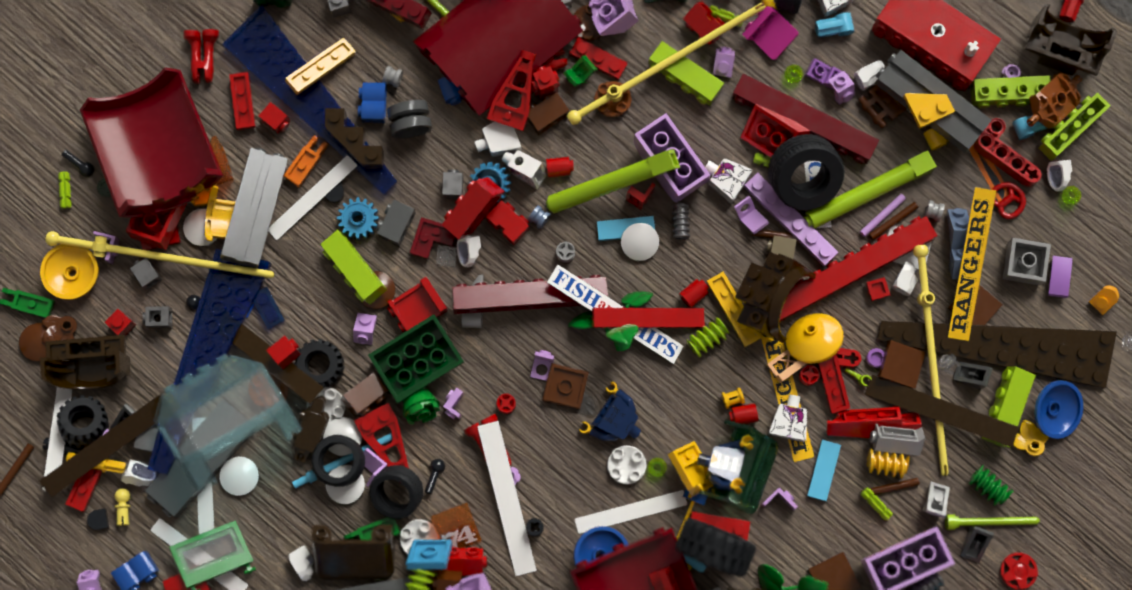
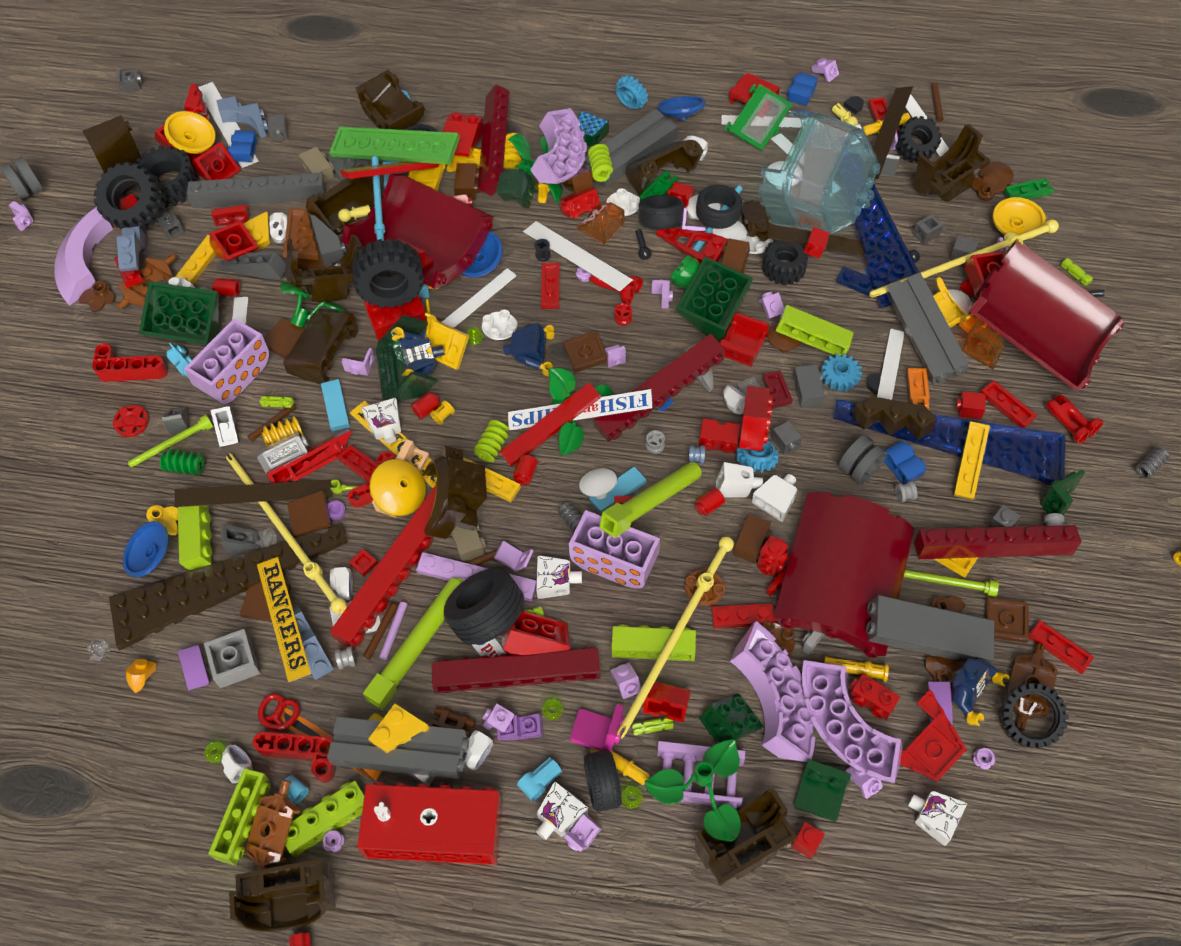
camera: 150 degrees right, 20 degrees down
red brick [104,309,136,336] -> none
dark azure tile [406,540,453,569] -> none
red plate [487,50,536,131] -> none
green bracket [564,55,597,87] -> none
none -> dark brown windscreen [283,312,359,385]
none -> red plate [541,263,560,309]
none -> red brick [667,182,694,207]

